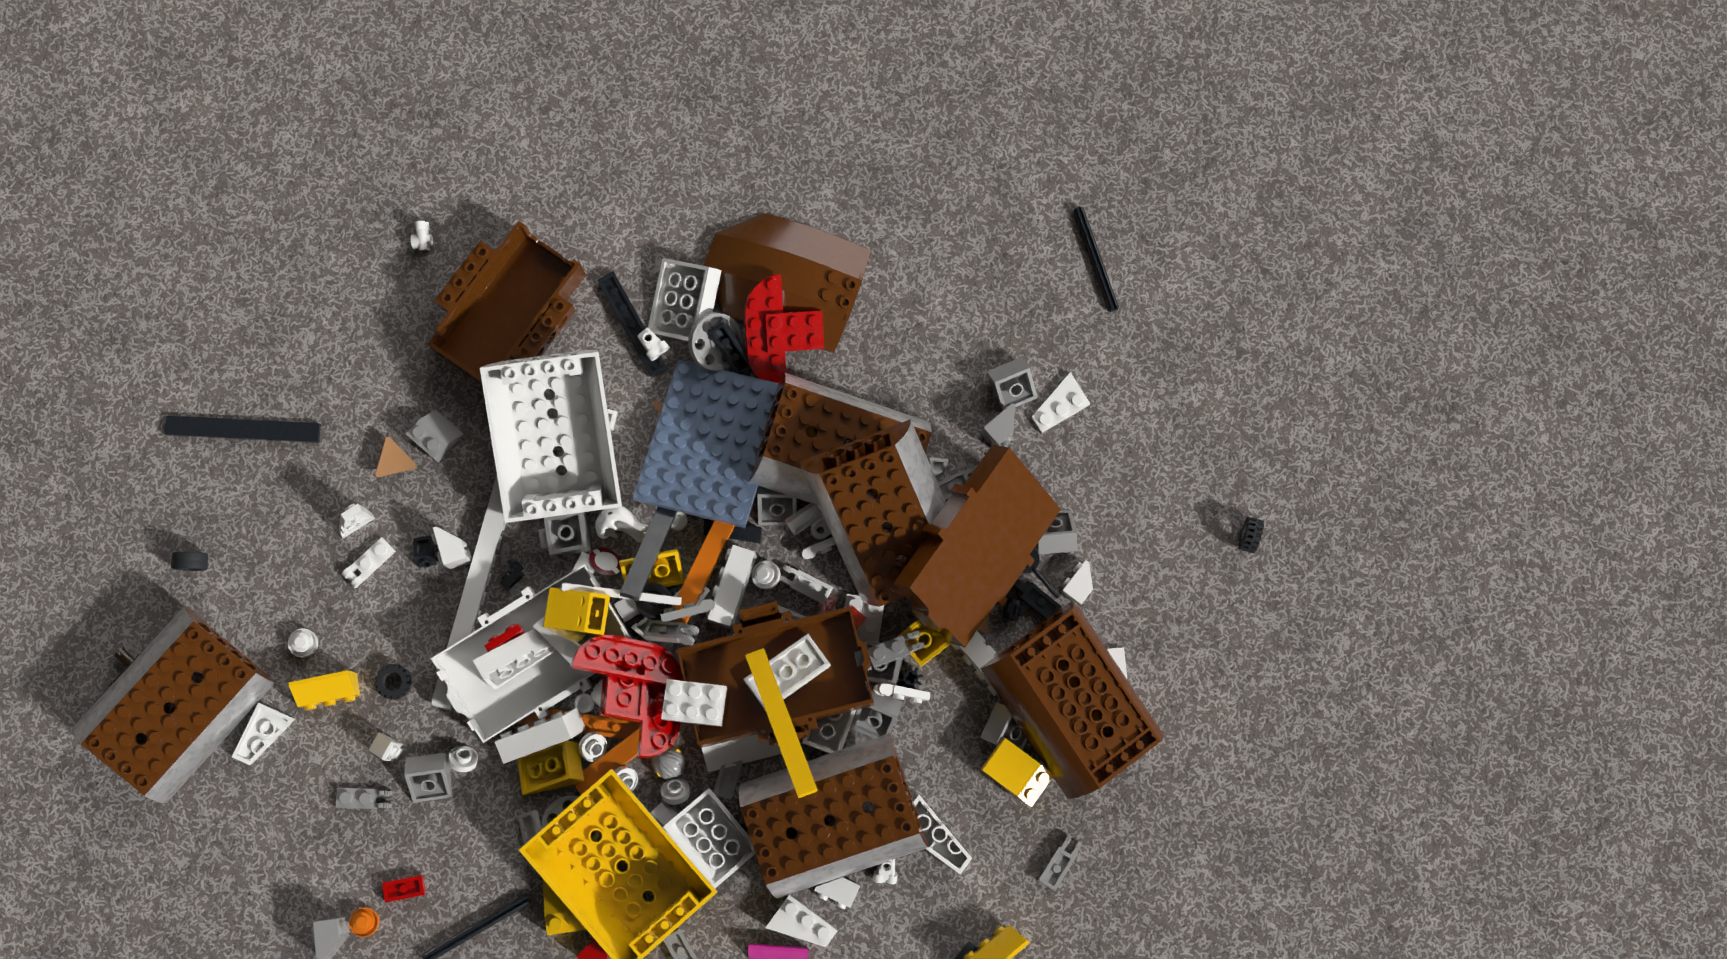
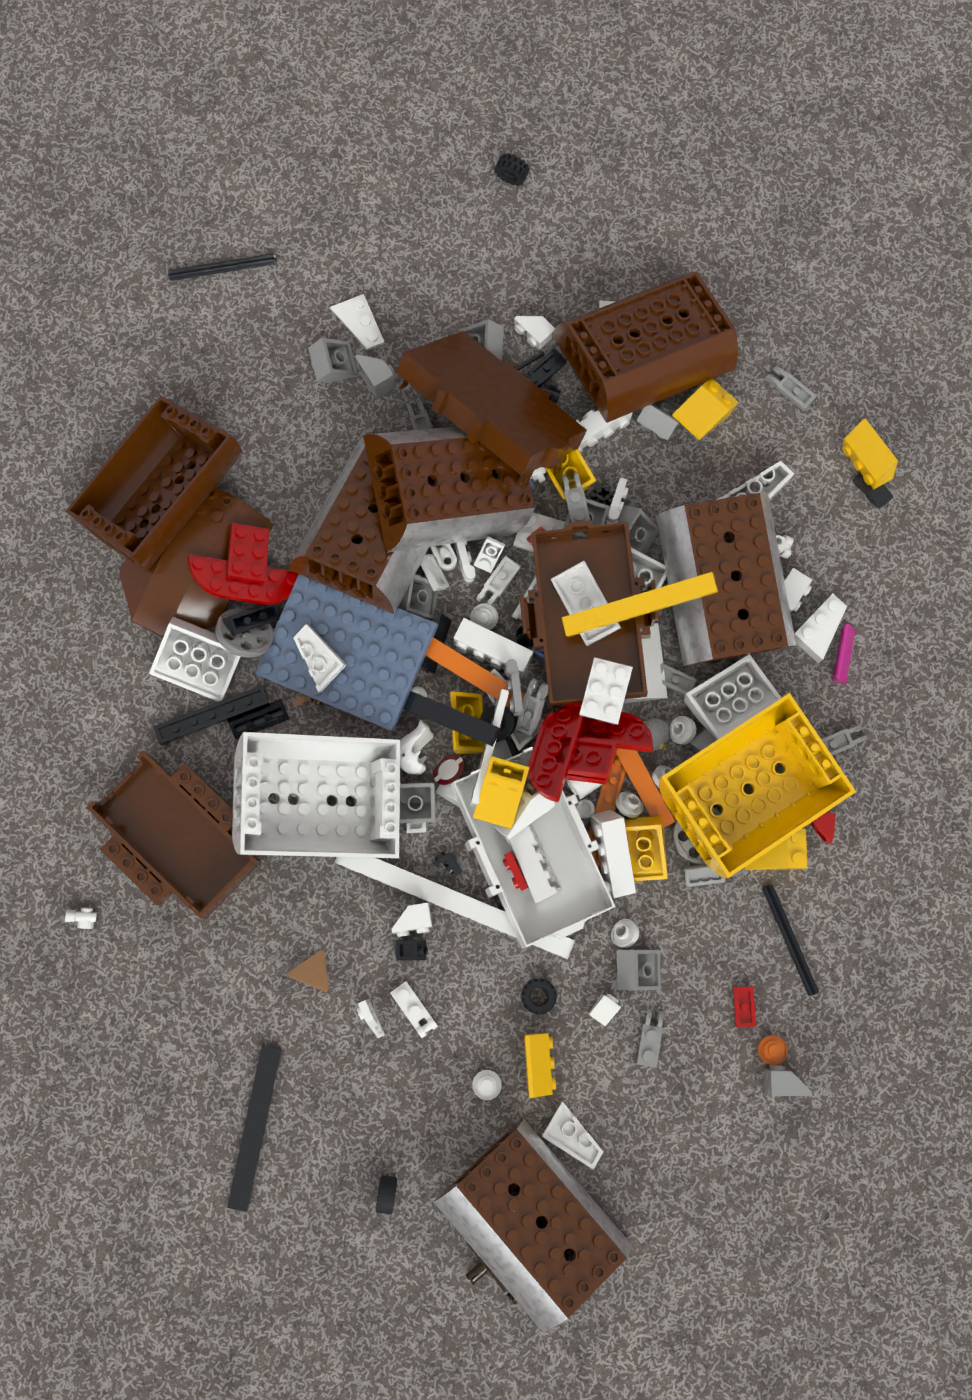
camera: 80 degrees left, 0 degrees up
light grey slope [406,410,464,463] -> none
white plate [637,328,670,361] -> none
none -> reddish brown slope [65,396,243,572]
none -> black slope [228,698,289,740]
none -> white wing [294,624,346,693]
none -> white slope [474,536,505,573]

